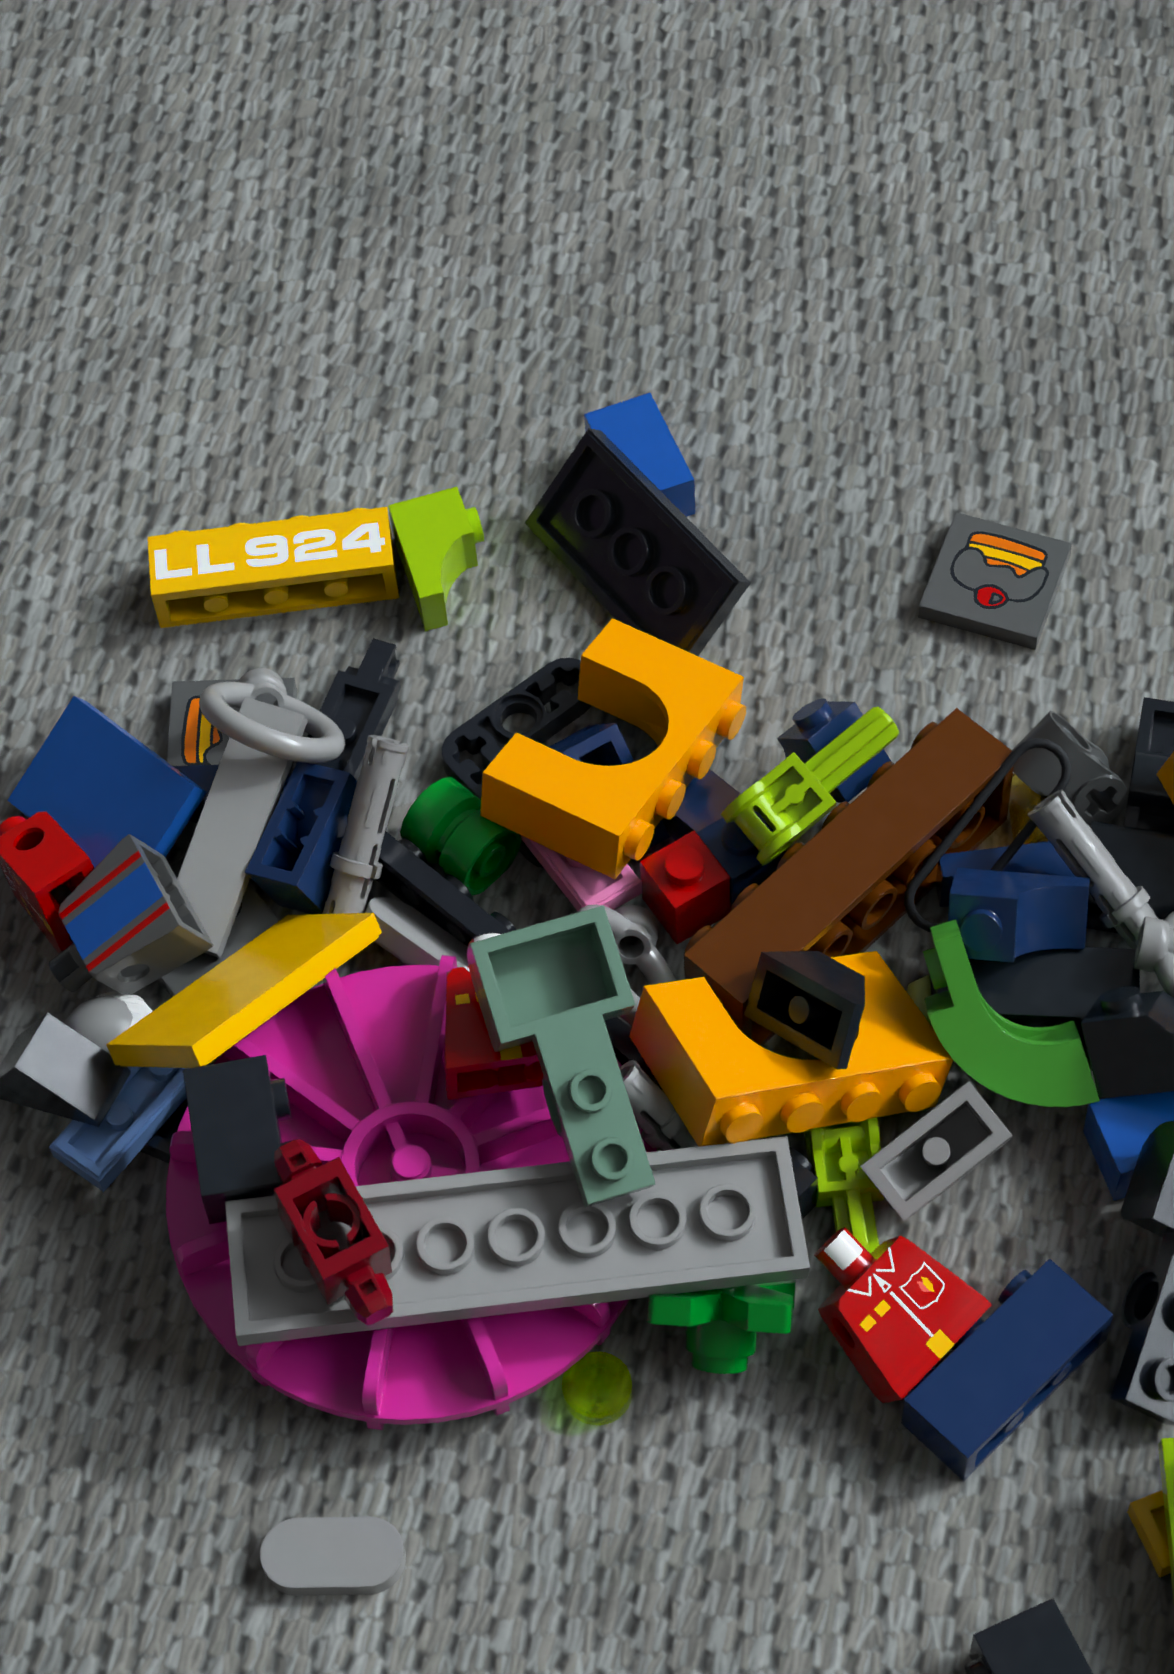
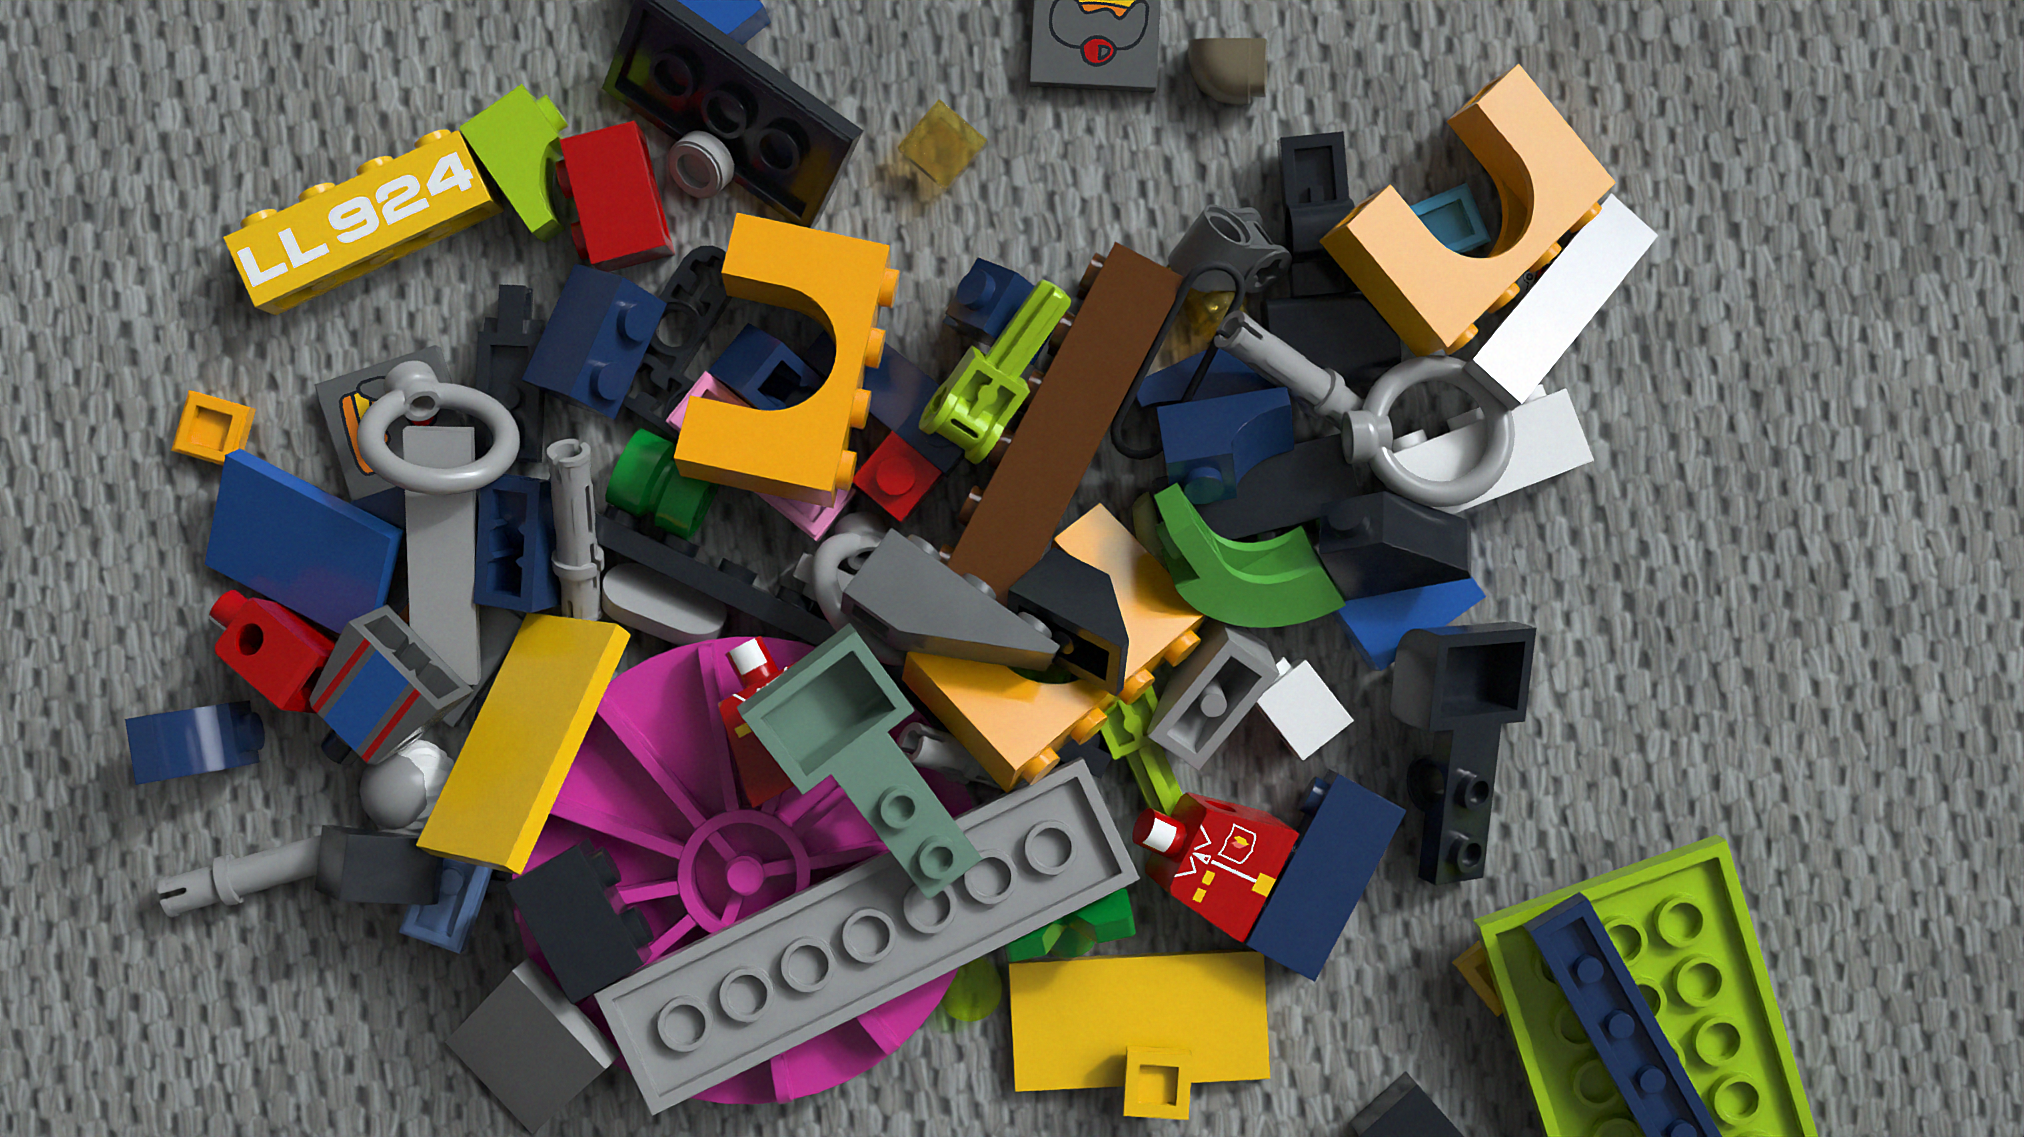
camera: 25 degrees left, 30 degrees up
dark red piece [274,1139,393,1325] -> none
none -> light orange tile [171,390,256,465]
none -> light grey tile [445,957,621,1134]
none -> dark blue brick [522,264,667,420]
none -> red brick [555,121,675,272]
none -> light grey tile [668,131,734,199]
none -> dark grey slope [840,528,1060,671]
none -> clear yellow plate [898,99,988,193]
none -> yellow tile [1009,948,1270,1092]
none -> yellow plate [1122,1046,1192,1120]
none -> dark tan piece [1188,38,1268,105]
none -> white brick [1254,657,1354,760]

